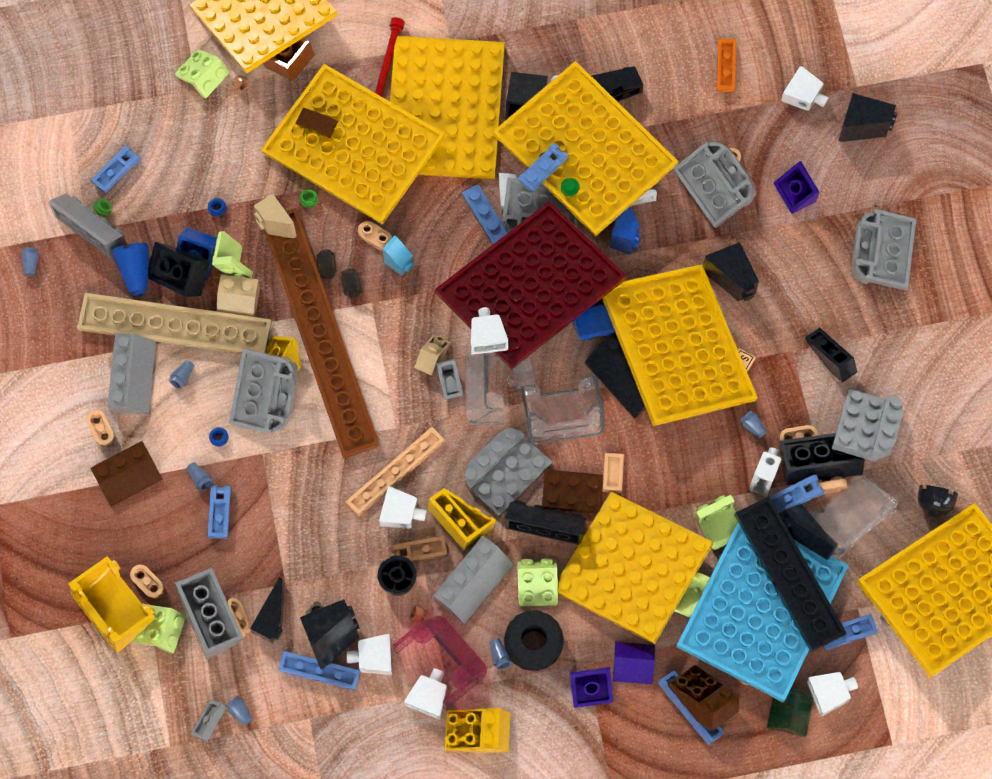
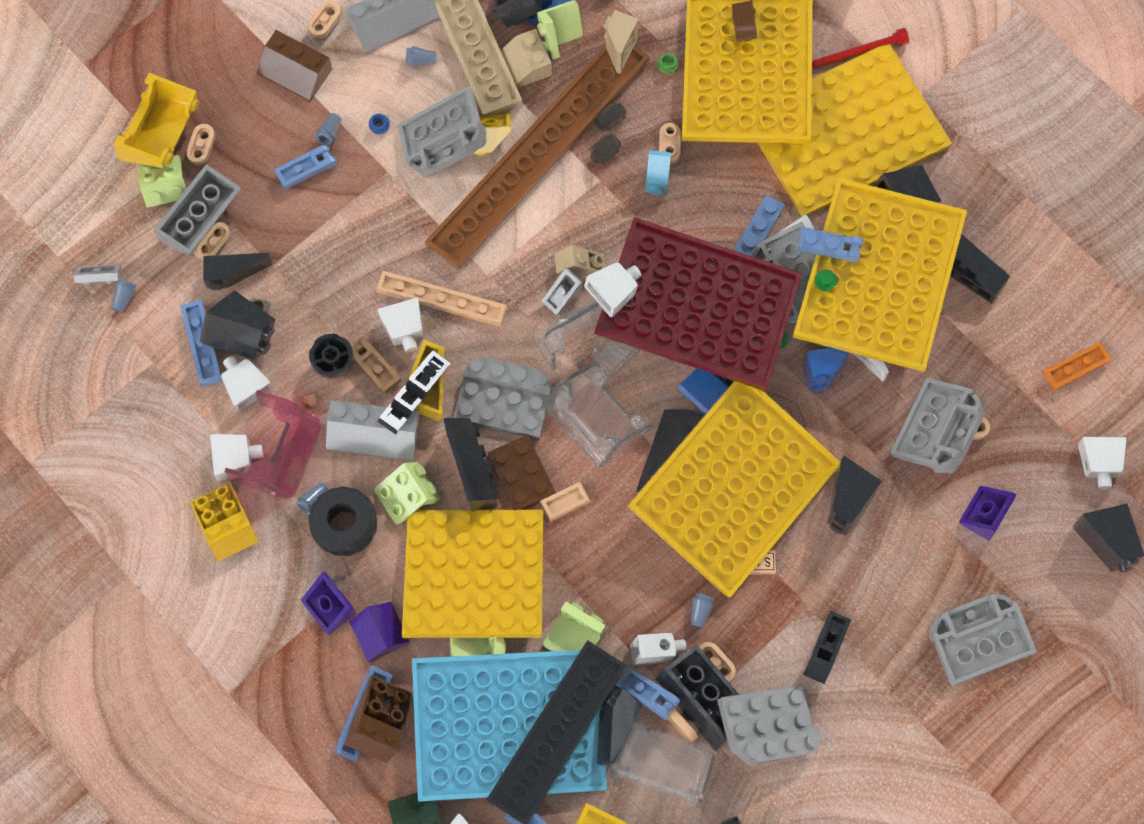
camera: 60 degrees right, 0 degrees up
none -> slope [377,350,451,435]

